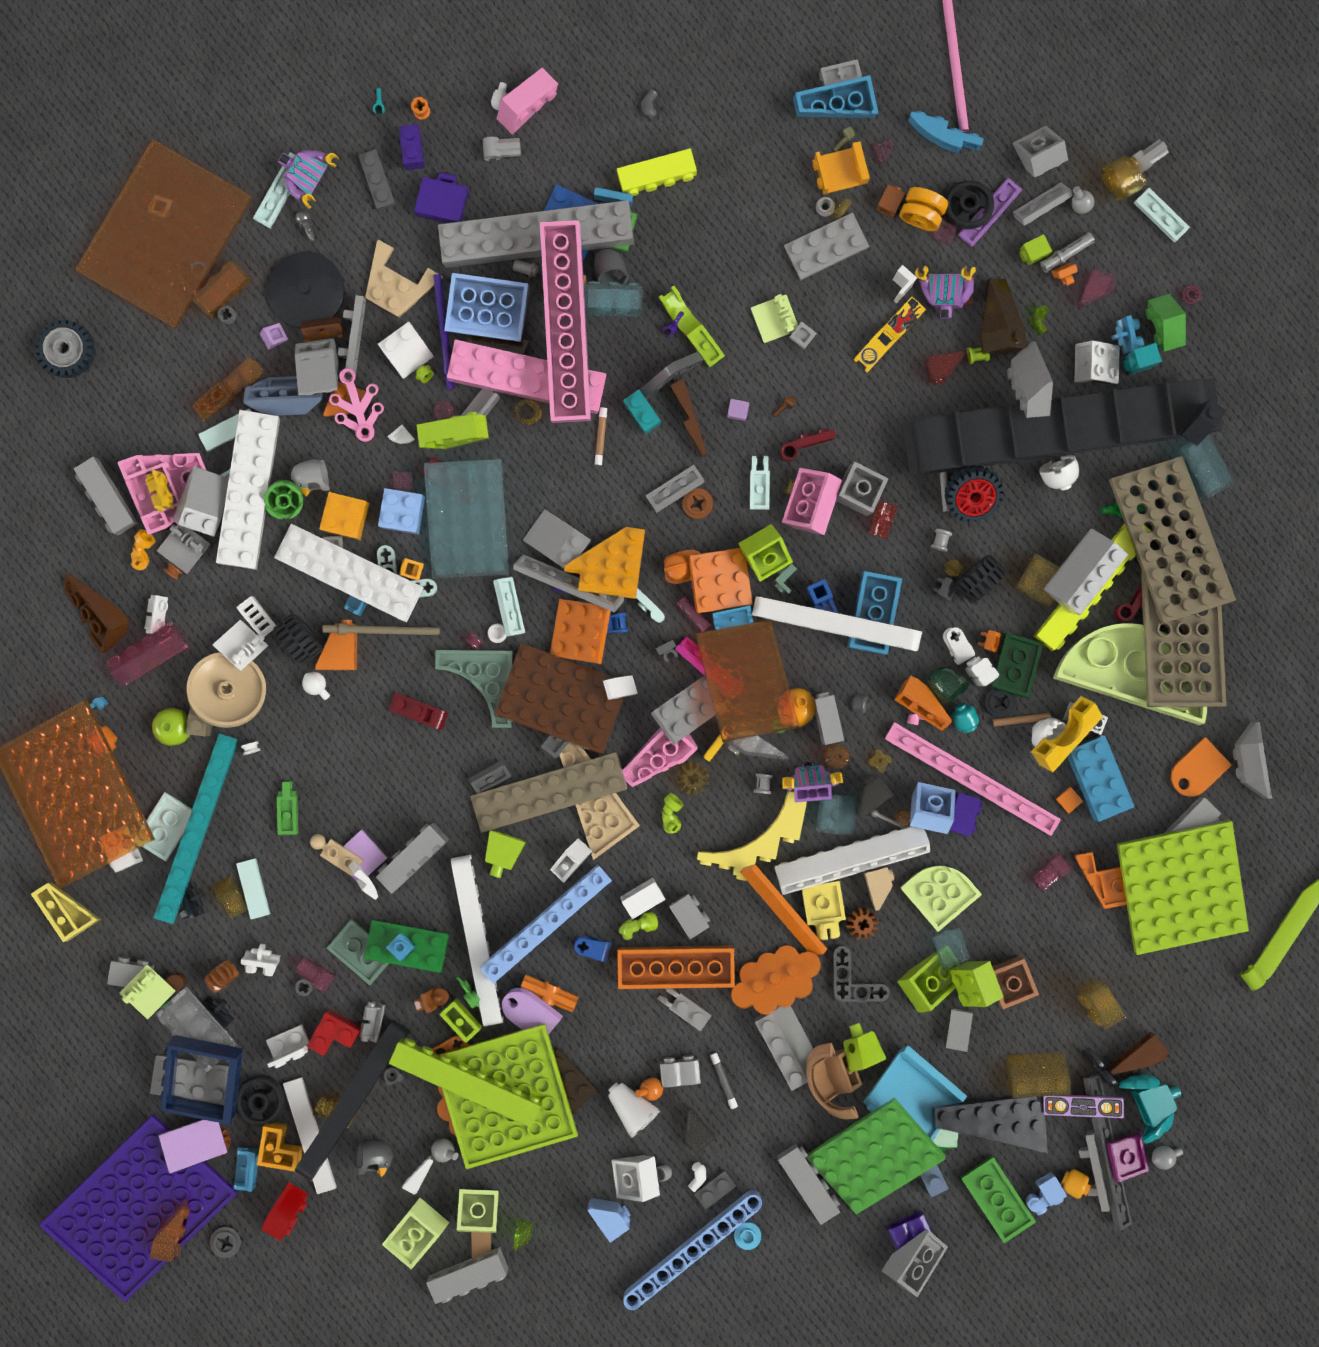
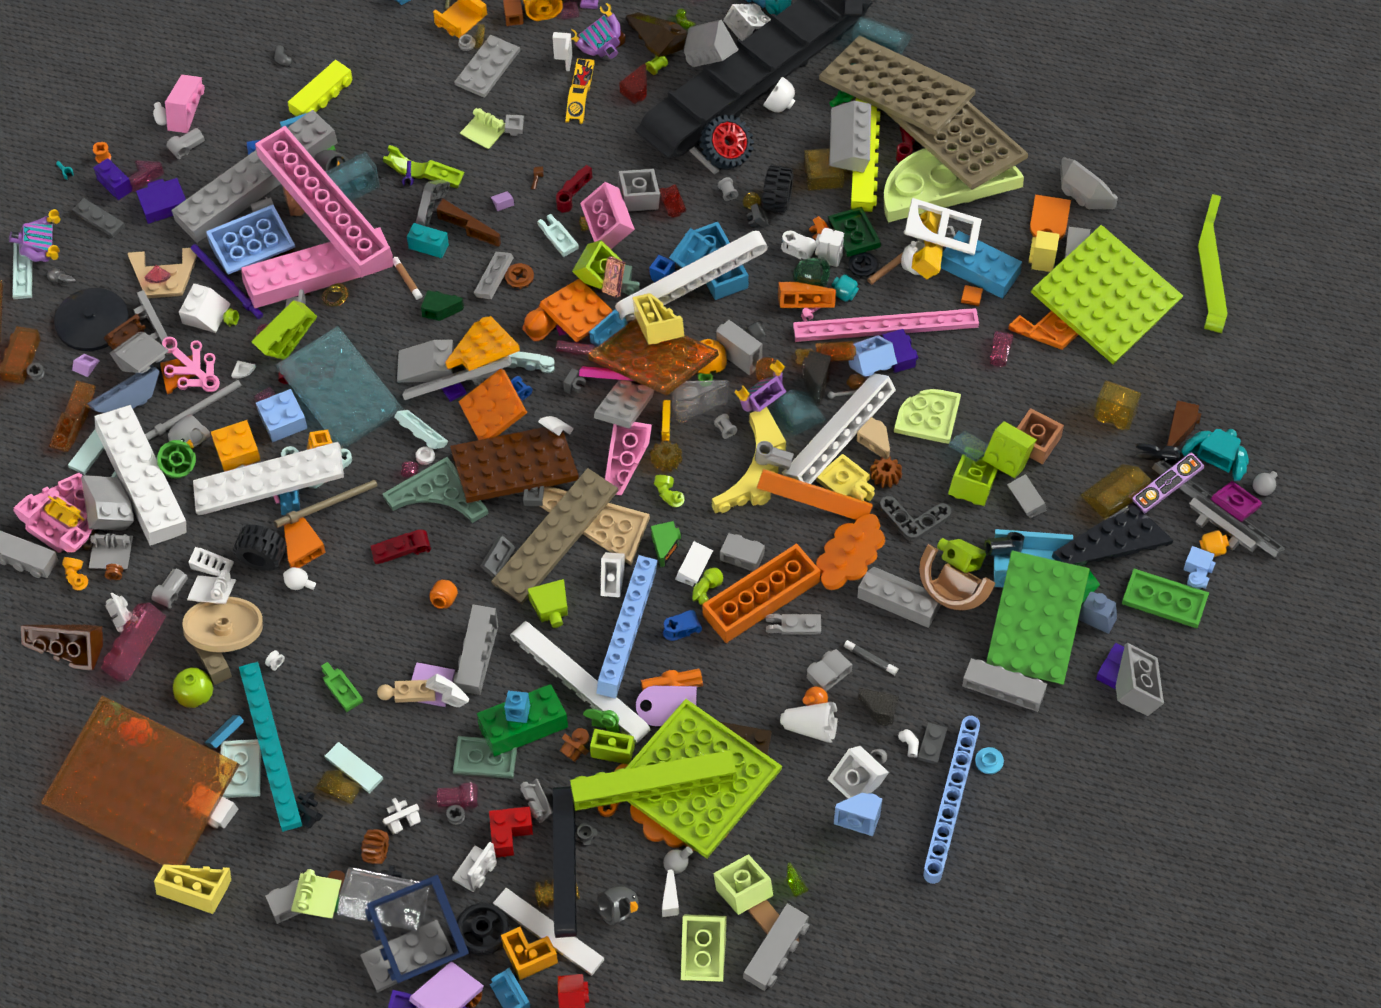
camera: 30 degrees left, 30 degrees down
none -> clear pink slope [129,160,164,192]
none -> clear pink tile [144,265,171,283]
none -> light grey bar [145,380,242,441]
none -> light grey piece [152,568,188,608]
none -> dark azure tile [204,715,244,748]
none -> dark green slope [421,290,464,321]
none -> orange head [429,580,458,609]
none -> tile [602,256,625,298]
none -> light yellow wedge [632,293,684,345]
none -> bright green slope [651,521,681,567]
none -> dark azure hinge [669,228,712,268]
none -> light grey piece [755,441,794,470]
none -> clear orange slope [816,341,856,362]
none -> white window [904,198,982,255]
none -> black piece [984,532,1025,557]
none -> light yellow wedge [1029,231,1059,272]

